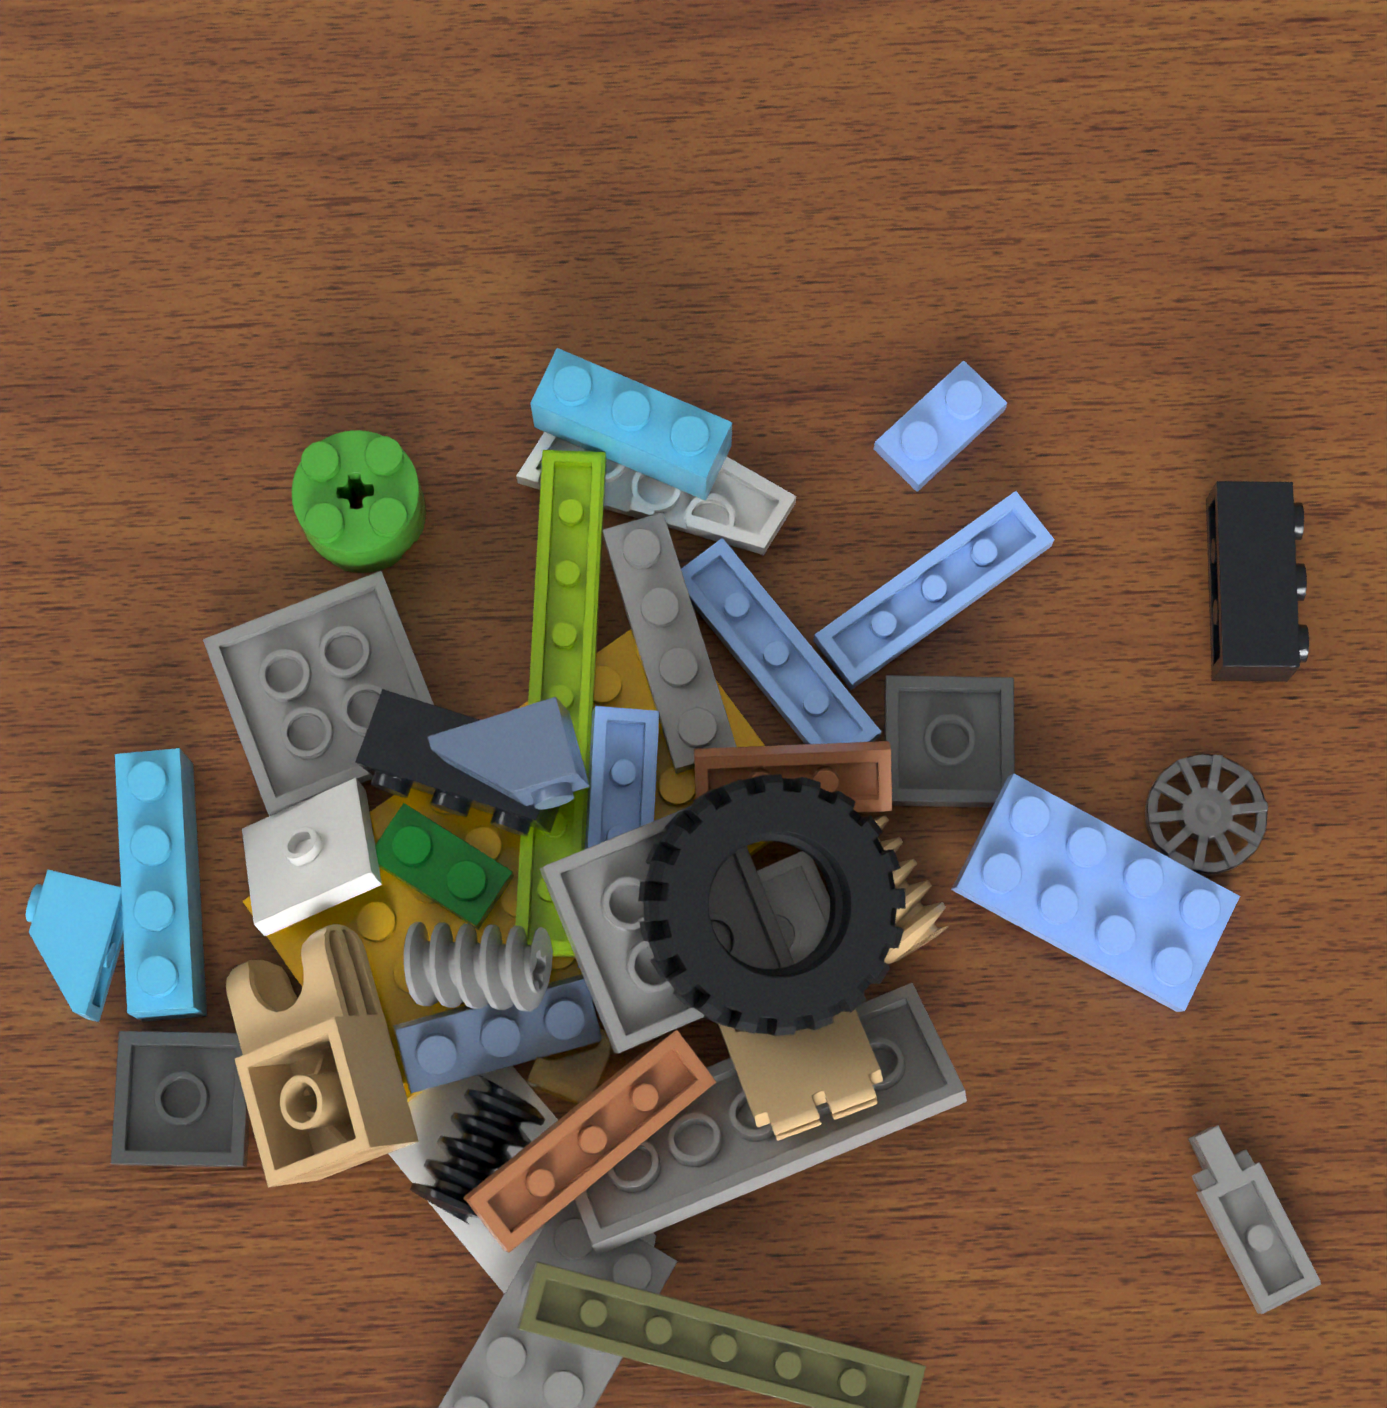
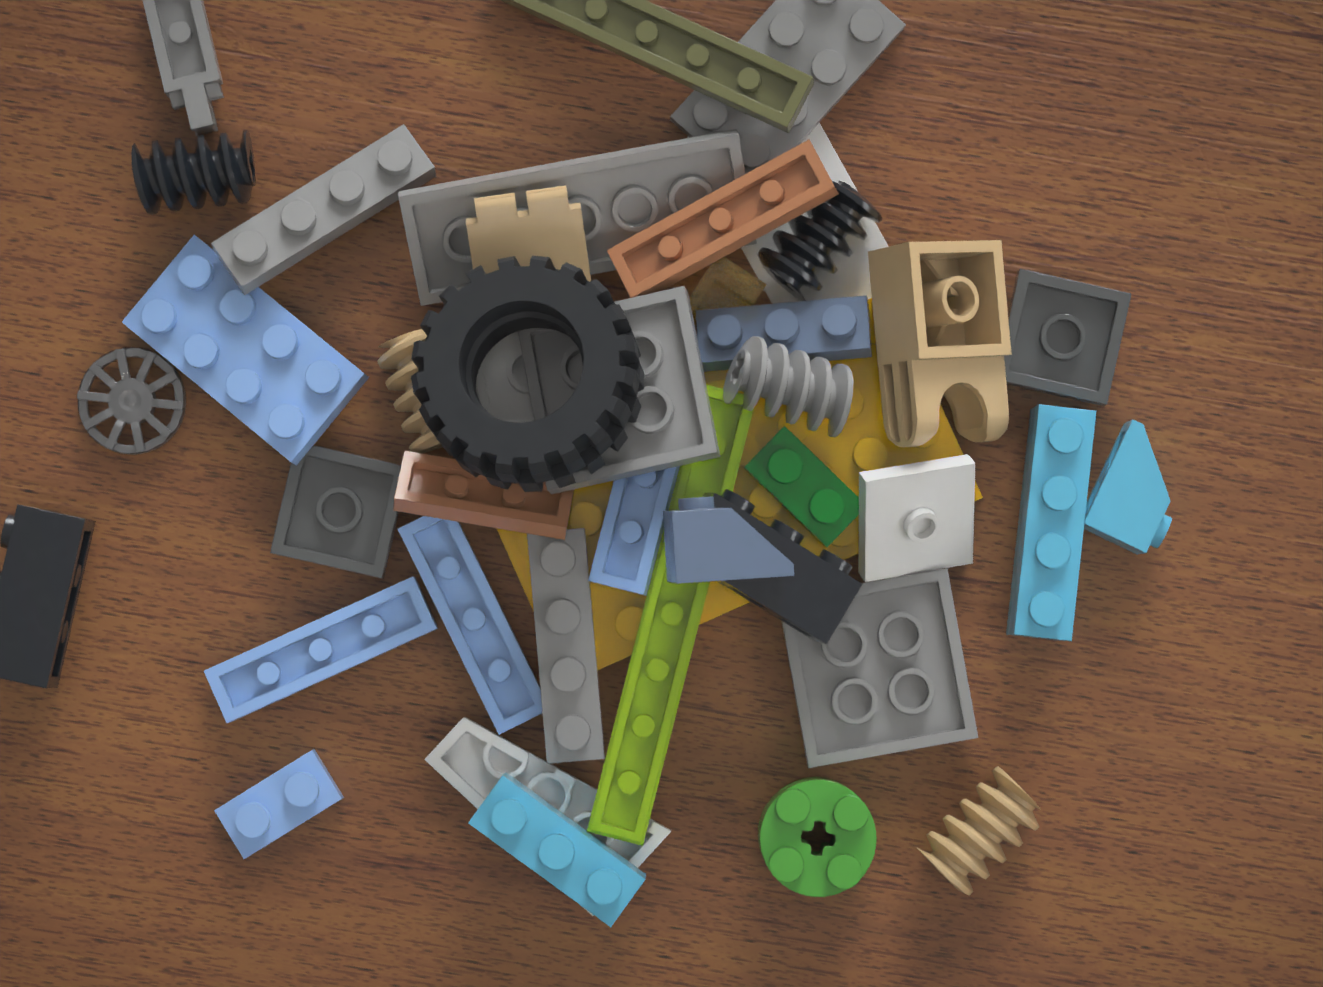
camera: 170 degrees left, 10 degrees up
none -> black piece [131,130,256,214]
none -> light grey plate [211,124,436,295]
none -> tan piece [916,766,1040,896]

